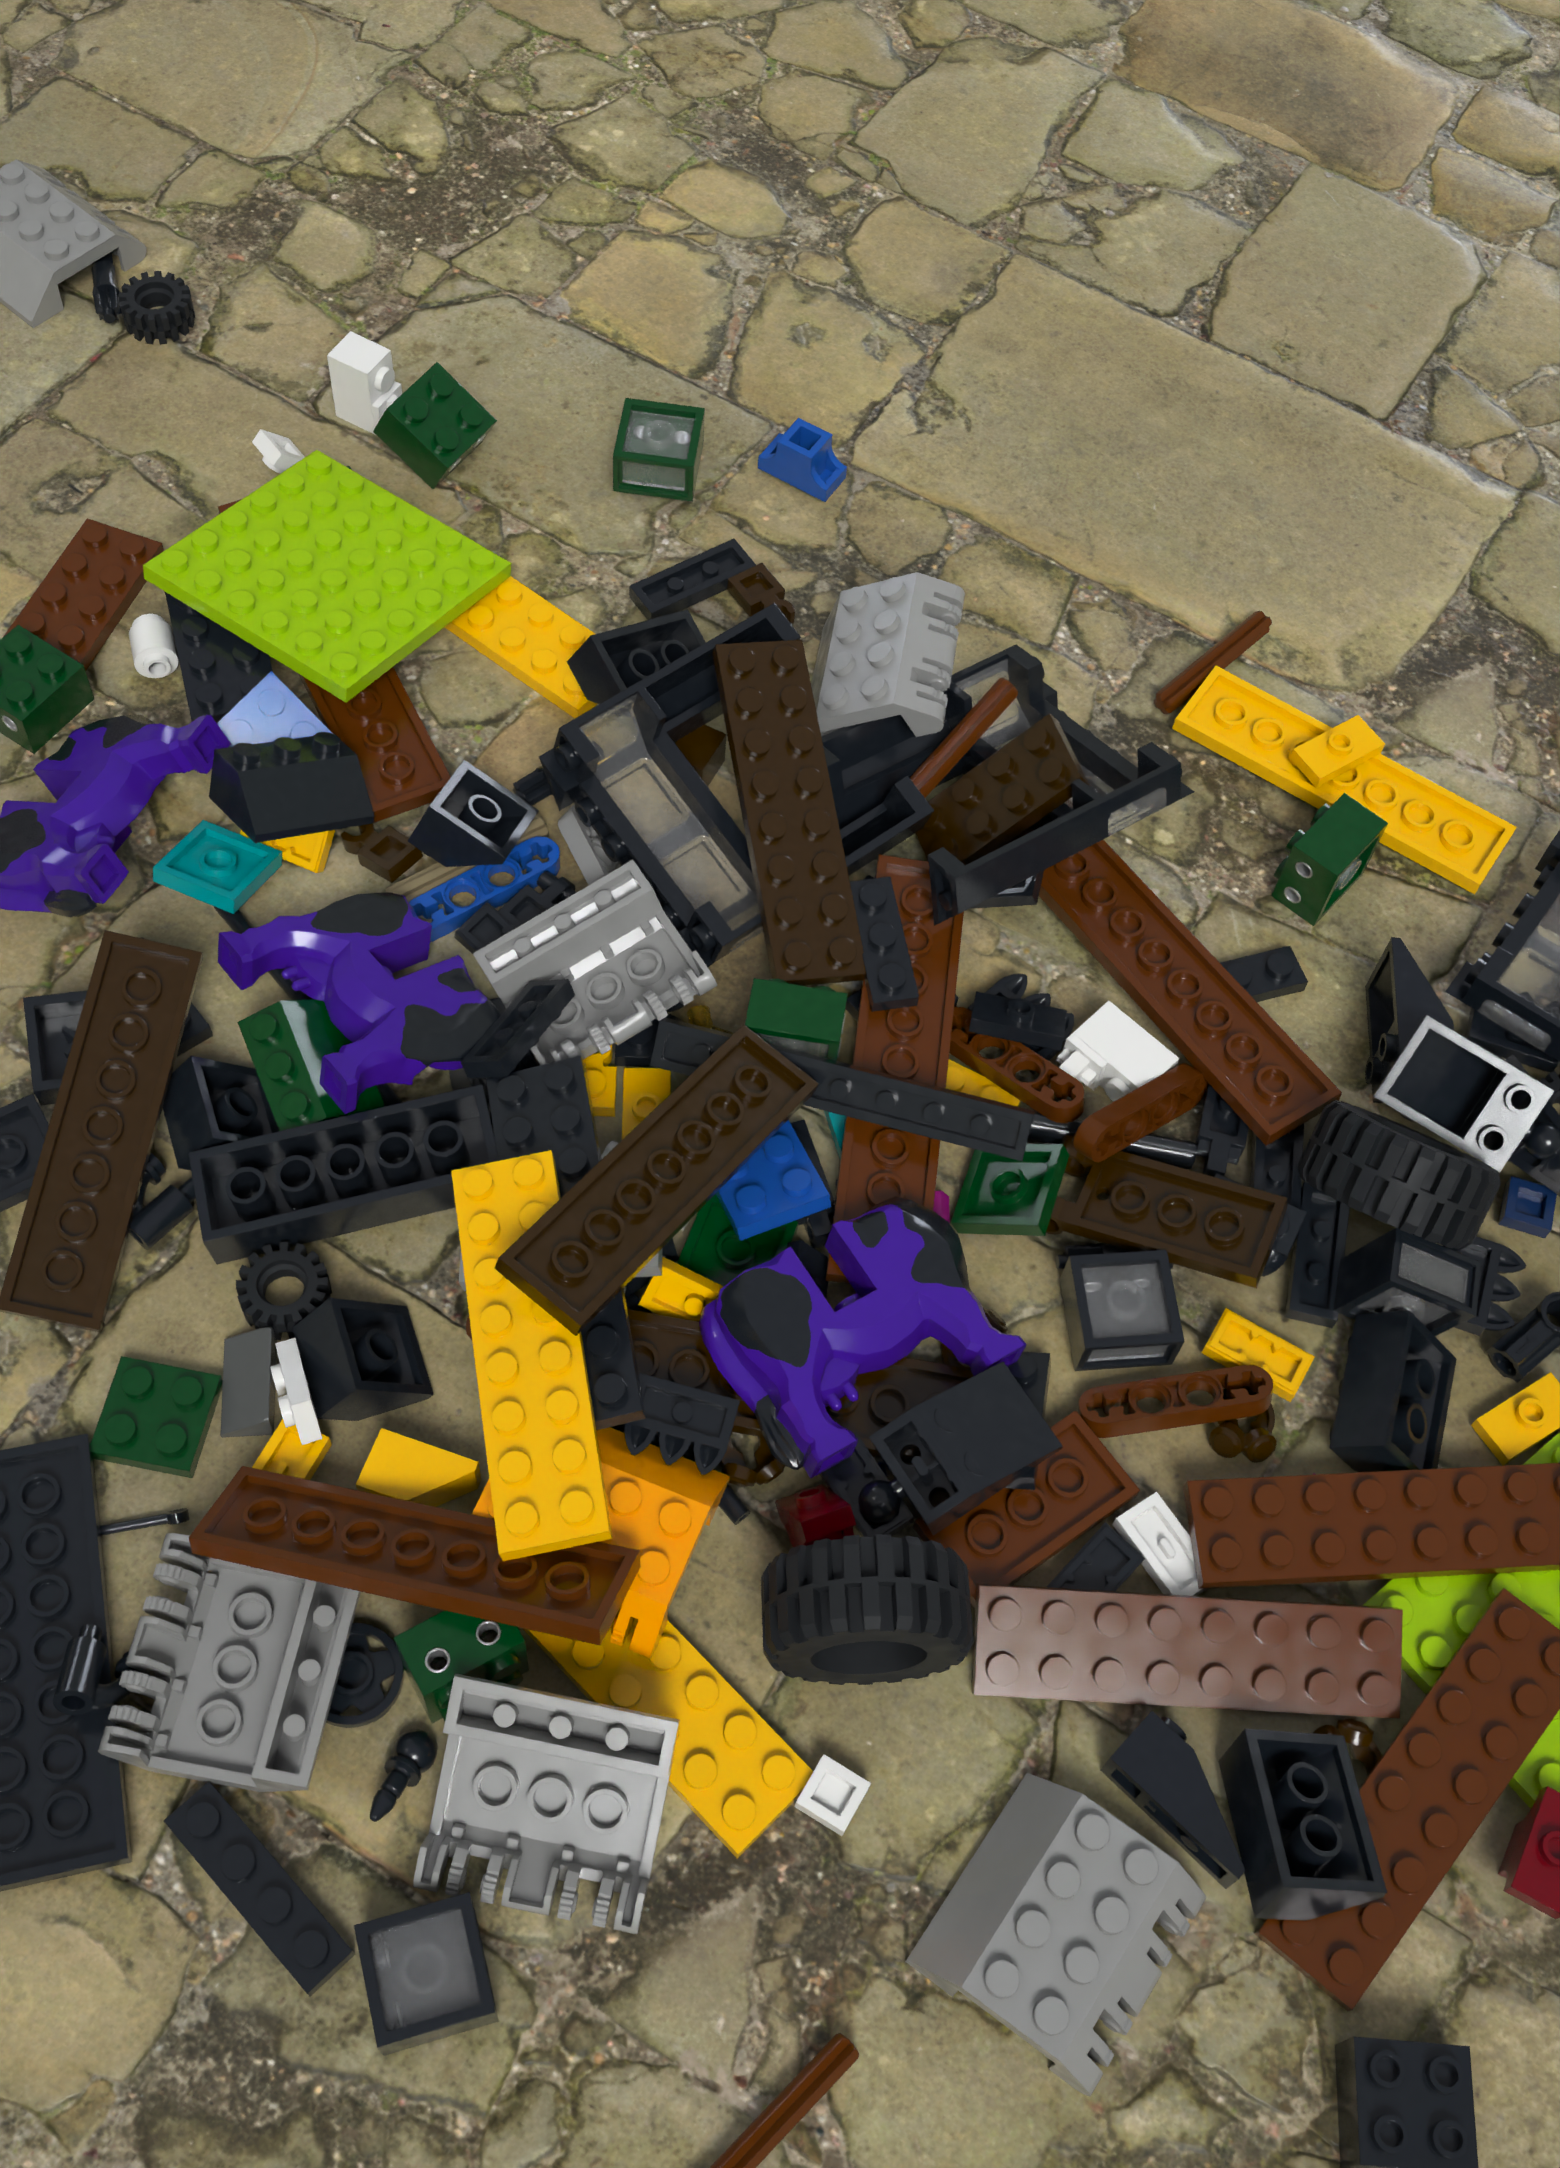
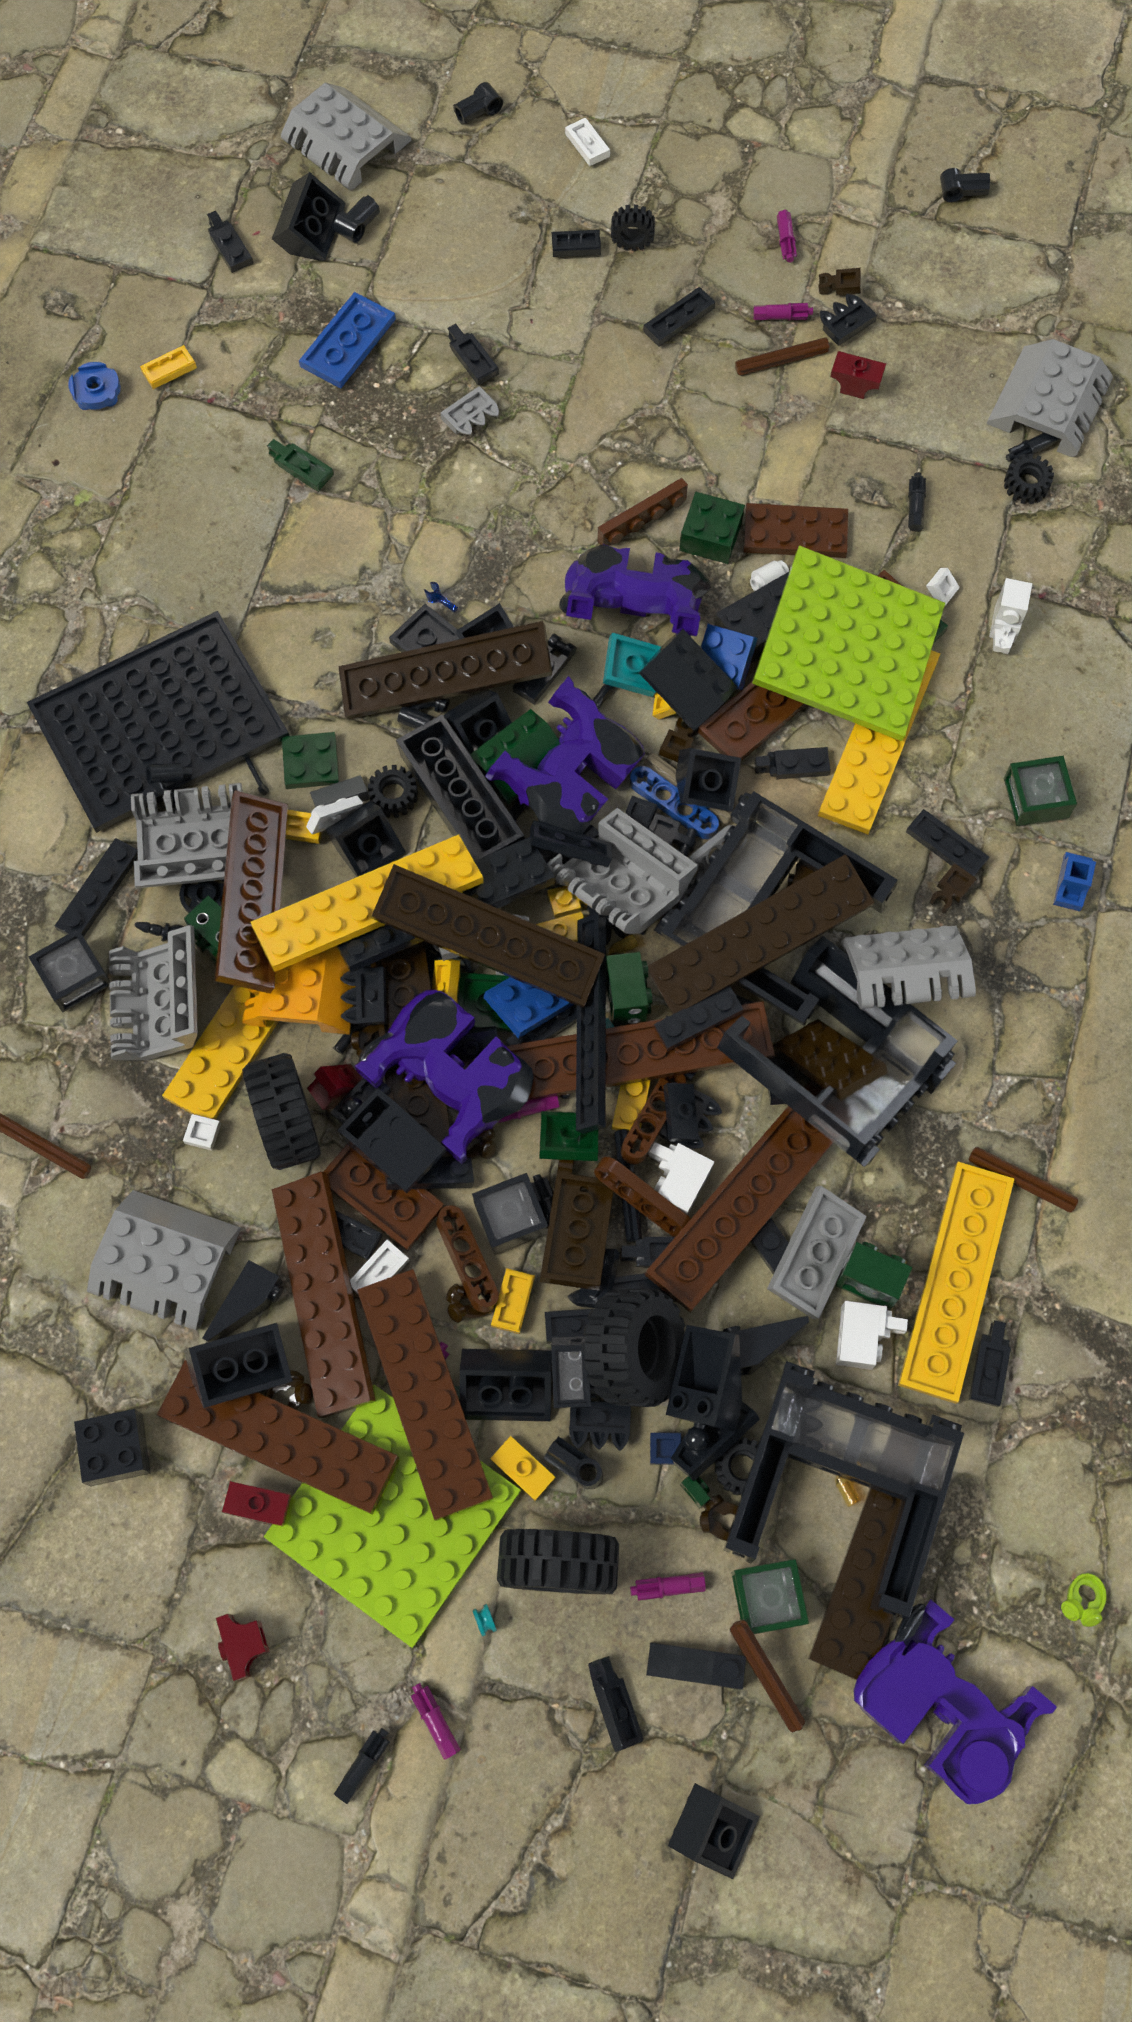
camera: 80 degrees right, 10 degrees up
yellow slope [356,1428,482,1507] -> none
dark green piece [373,362,497,489] -> none
black slope [567,609,706,716] -> none
reddish brown axle [910,677,1018,798] -> none
yellow plate [1289,715,1385,788] -> none
none -> black hinge [754,747,831,780]
none -> light grey plate [767,1186,867,1319]
none -> white hinge [836,1301,908,1370]
none -> black piece [908,472,926,532]
none -> black hinge [969,1320,1011,1407]

